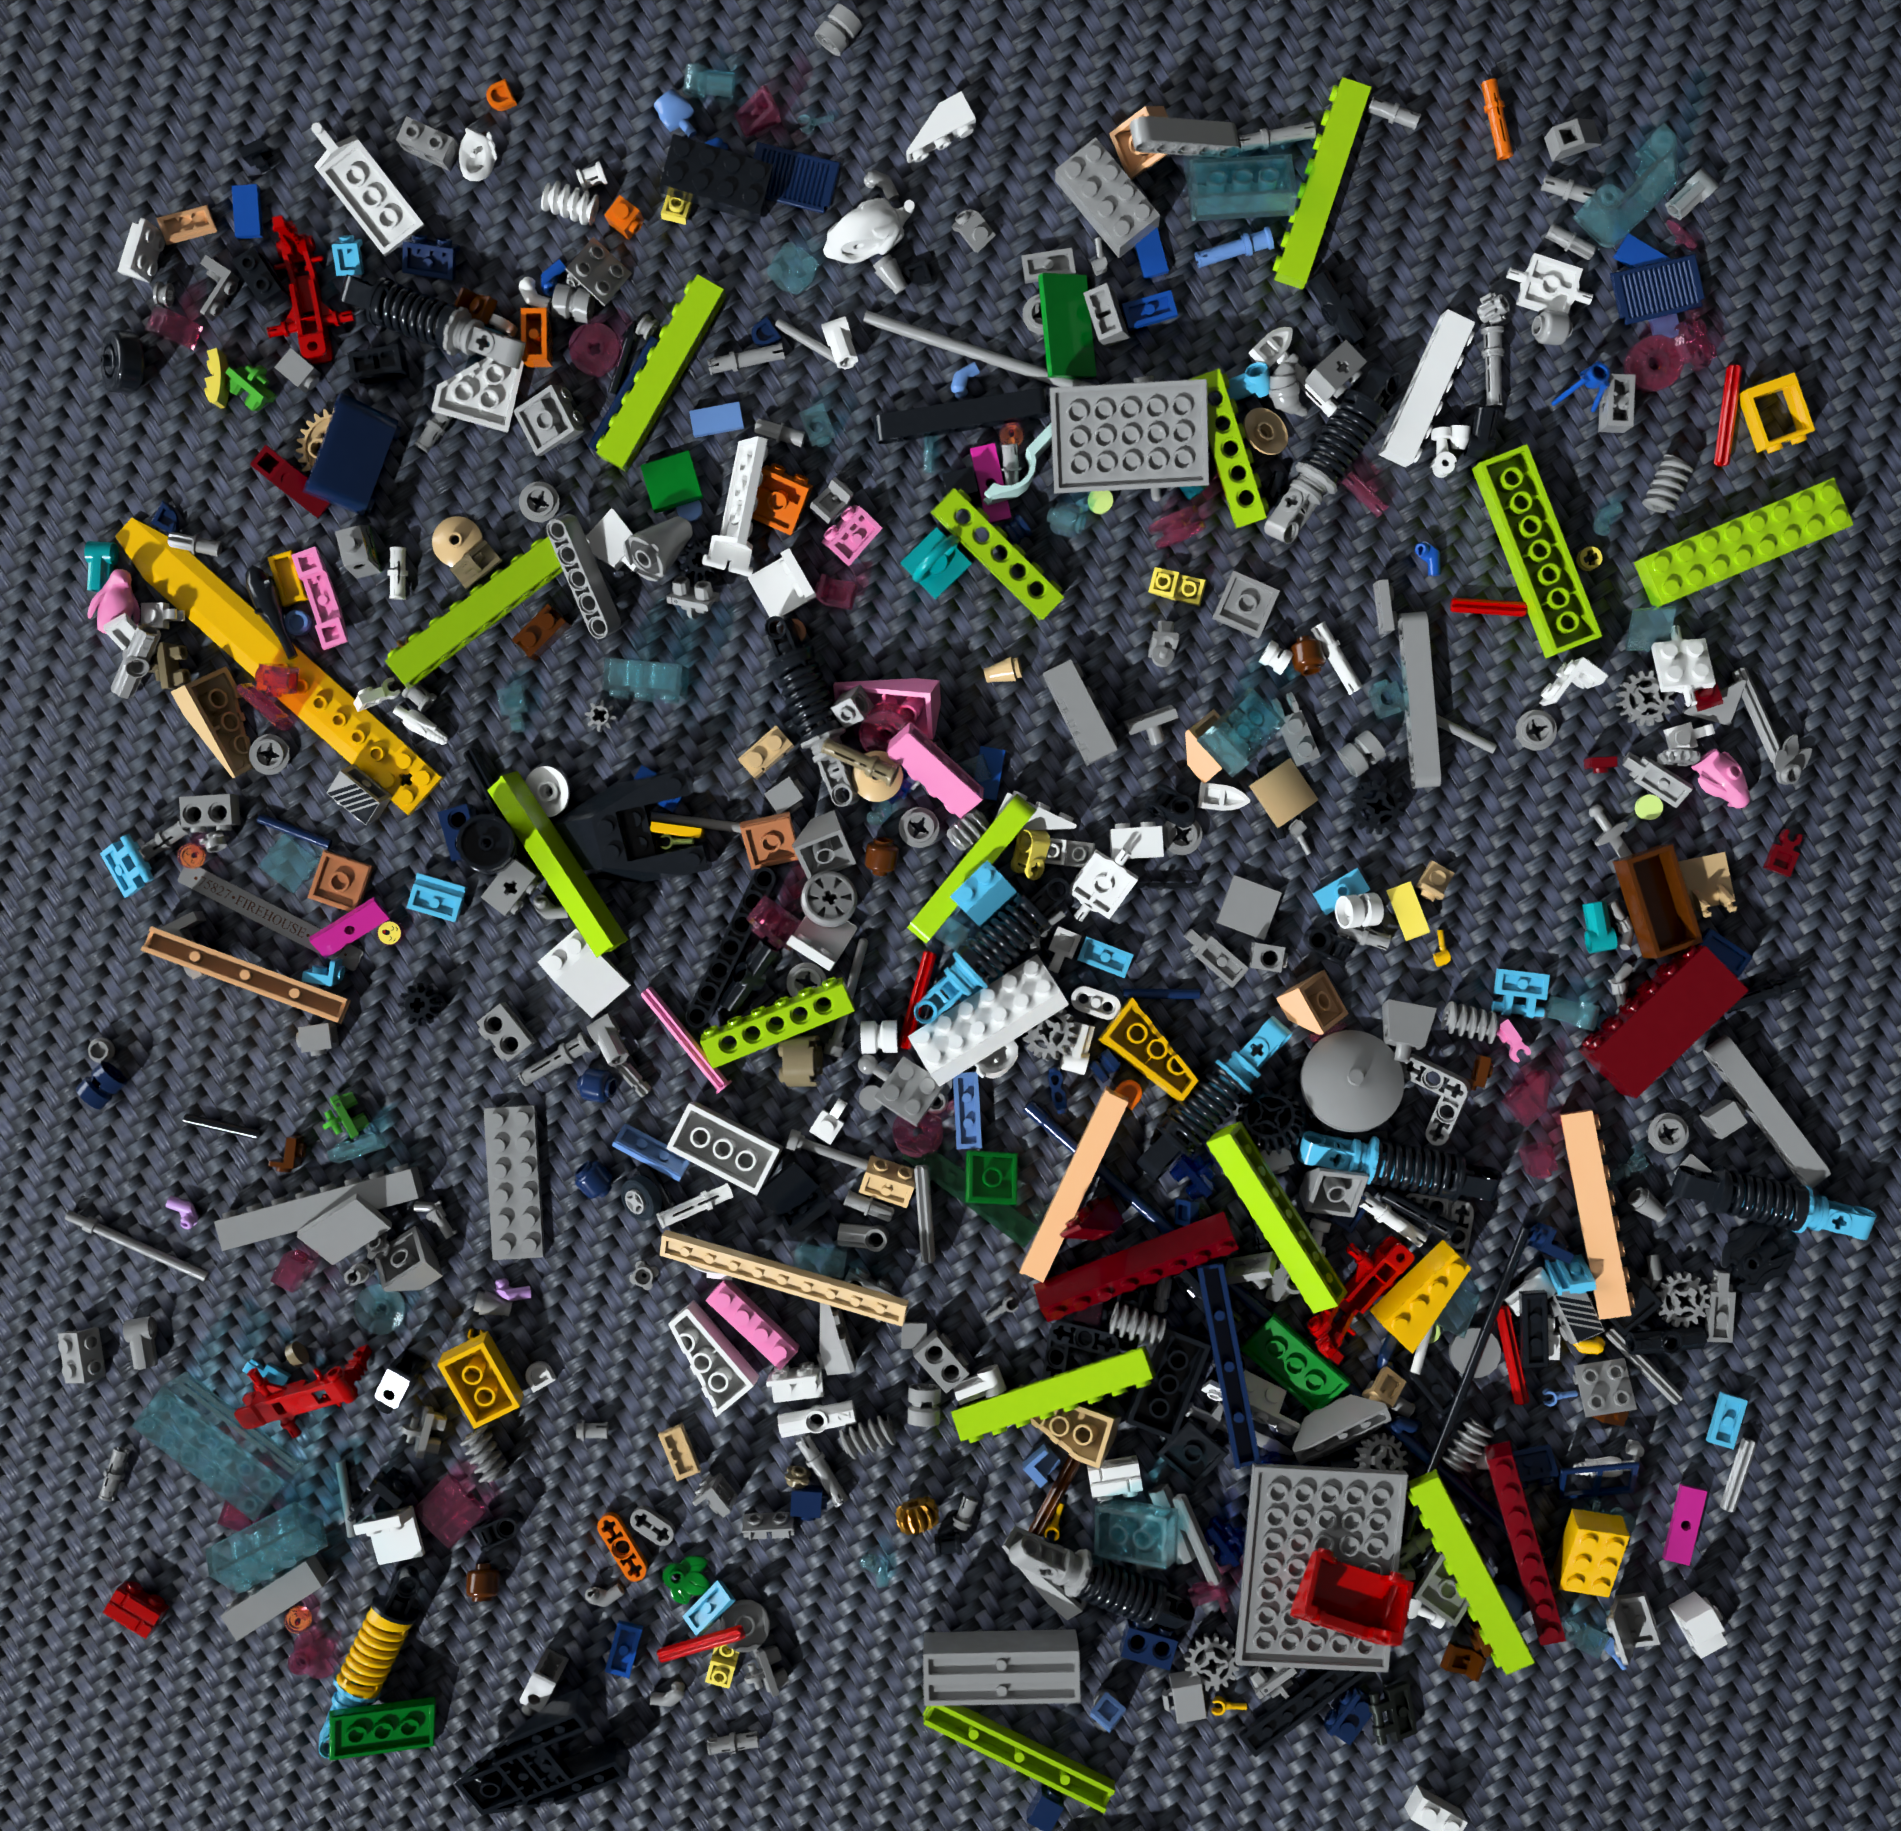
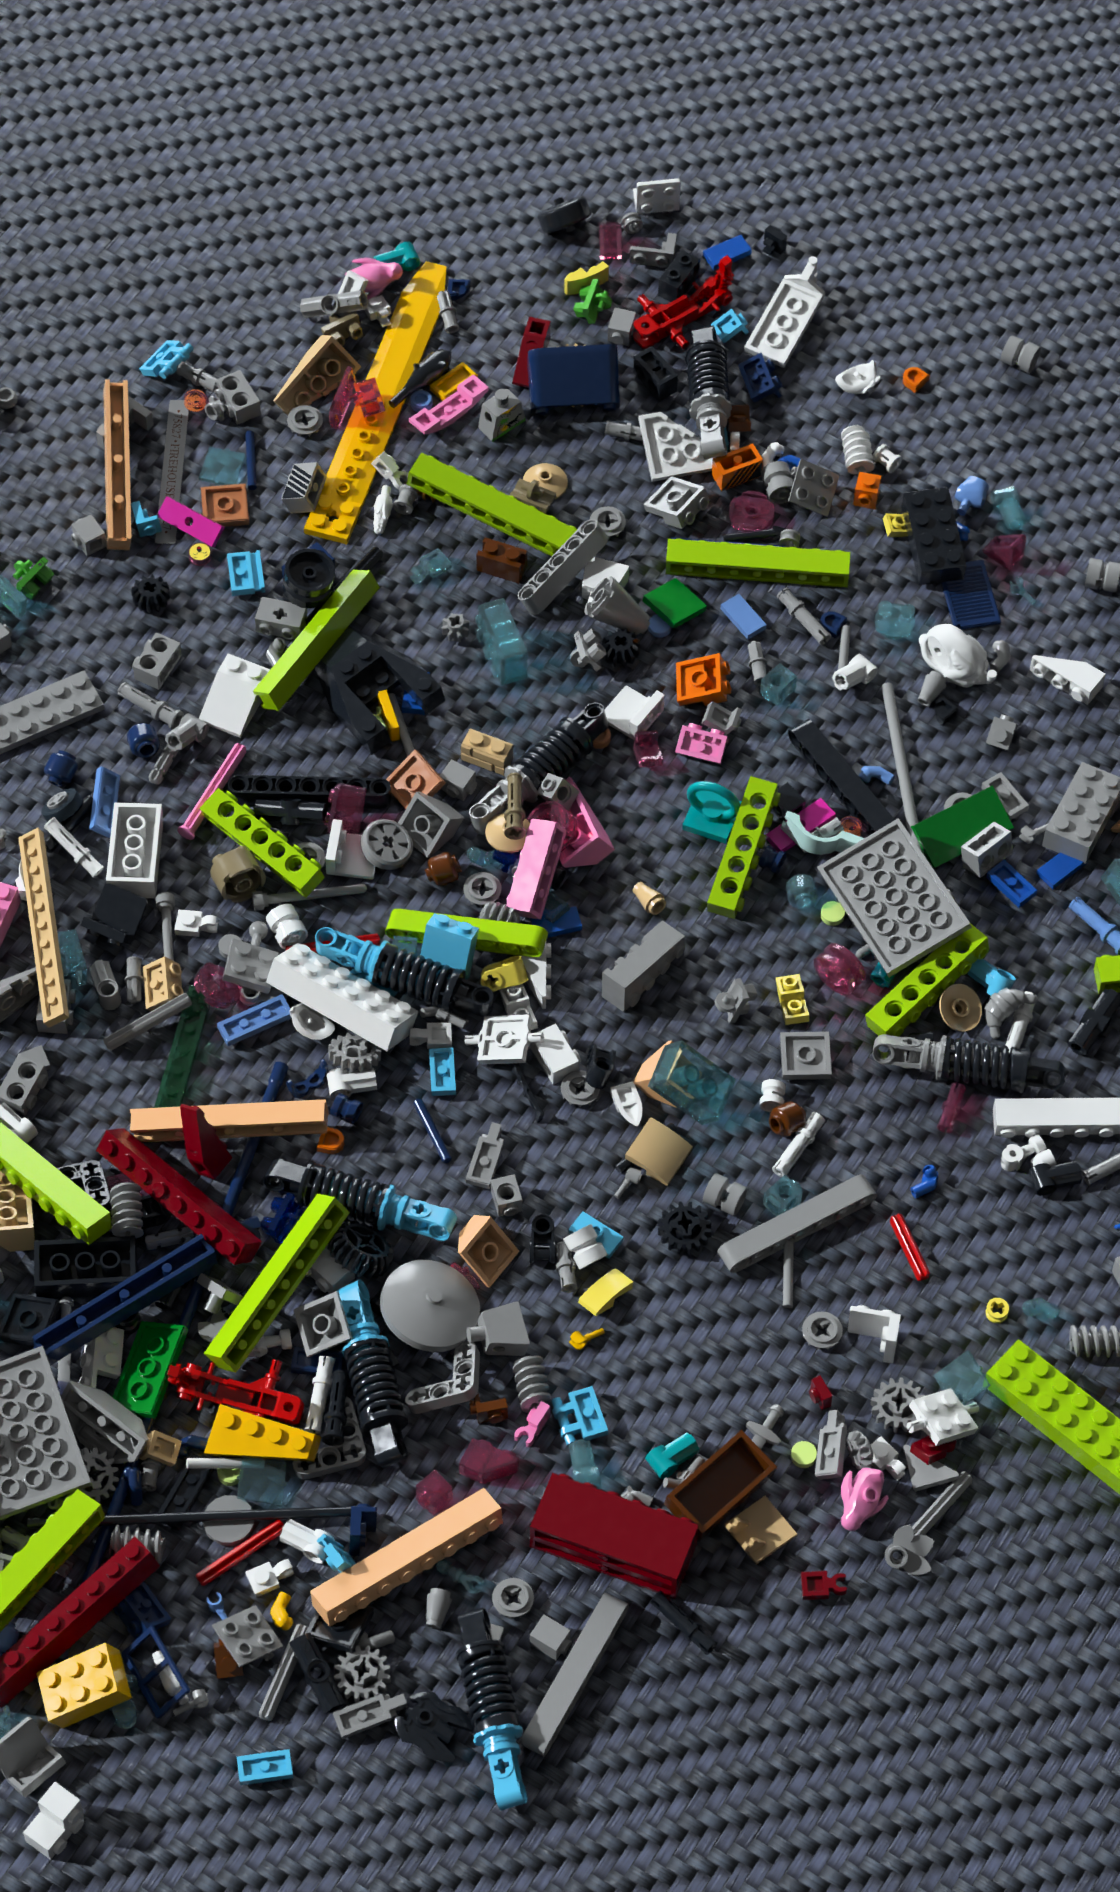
camera: 65 degrees right, 30 degrees down
light nougat plate [157,205,217,245] -> none
white pin [387,547,408,600] -> none
light grey brick [396,116,459,171] -> none
white dish [525,766,570,817] -> none
white hinge [702,436,768,577] -> none
clear light blue pin [923,436,935,473] -> none
green tile [965,1150,1018,1205] -> none
light grey hand [984,1296,1019,1322] -> none
white plate [1071,986,1121,1020] -> none
yellow wedge [1098,997,1199,1101] -> none
light grey tile [1123,705,1179,745] -> none
light grey tile [1216,875,1282,940] -> none
white plate [1249,327,1292,369] -> none
light grey hinge [1271,692,1321,767] -> none
light grey brick [1304,340,1367,403] -> none
light grey plate [1373,579,1397,635] -> none
tan bracket [1416,861,1455,902] -> none
lime brick [1472,444,1602,659] -> none
black tile [1519,1290,1549,1368] -> none
brick [1548,1291,1605,1344] -> none
dark pink tile [1662,1483,1707,1566] -> none
blue tile [1697,928,1752,978] -> none
light grey axle [1720,1437,1757,1512] -> none

